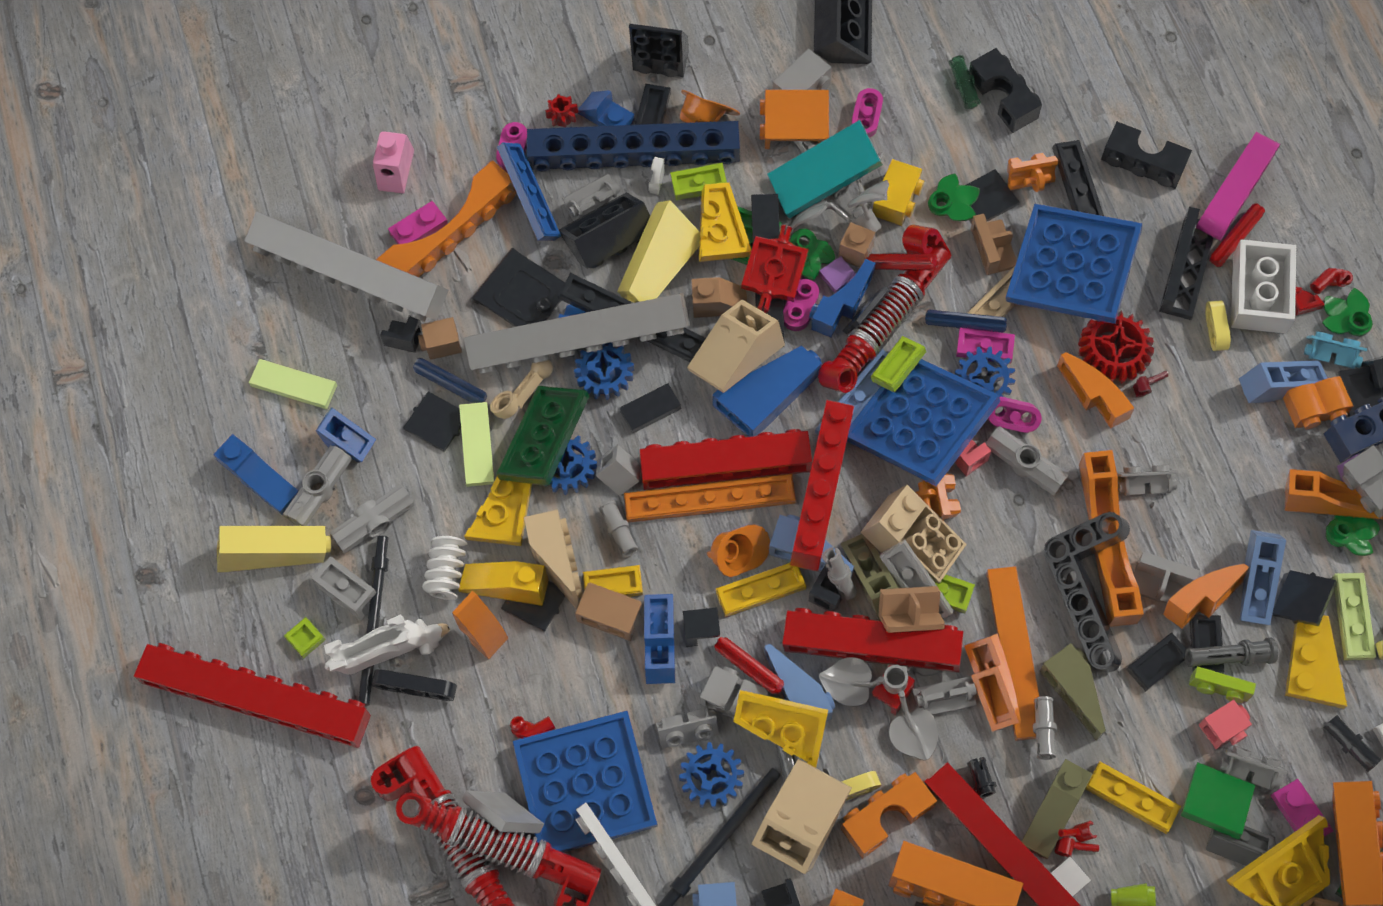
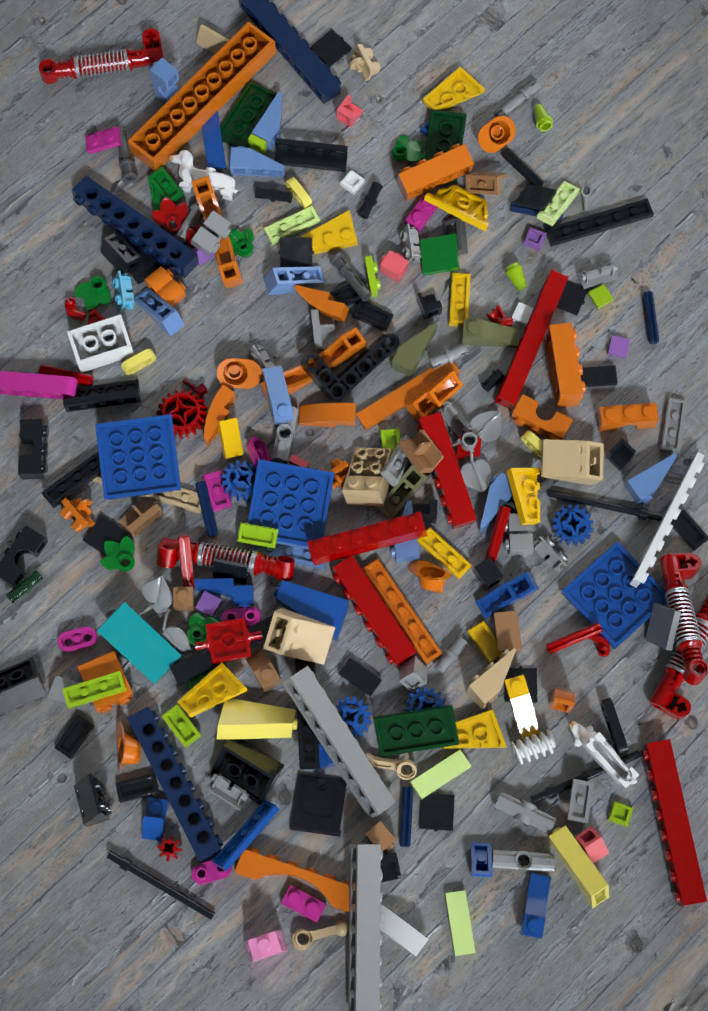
camera: 120 degrees left, 5 degrees up
white tile [649,157,665,195] -> none
light grey pin [822,547,857,600] -> none
yellow brick [873,159,925,226] -> none
none -> black tile [54,715,95,760]
none -> lime plate [62,671,126,709]
none -> black bar [106,851,215,920]
none -> orange piece [216,358,262,389]
none -> yellow tile [217,418,244,459]
none -> medium blue slope [262,366,294,425]
none -> tan piece [291,920,349,951]
none -> orange slope [299,403,356,427]
none -> white slope [380,903,428,957]
none -> black panel [416,293,442,320]
none -> red axle [546,623,602,654]
none -> coral brick [575,826,609,864]

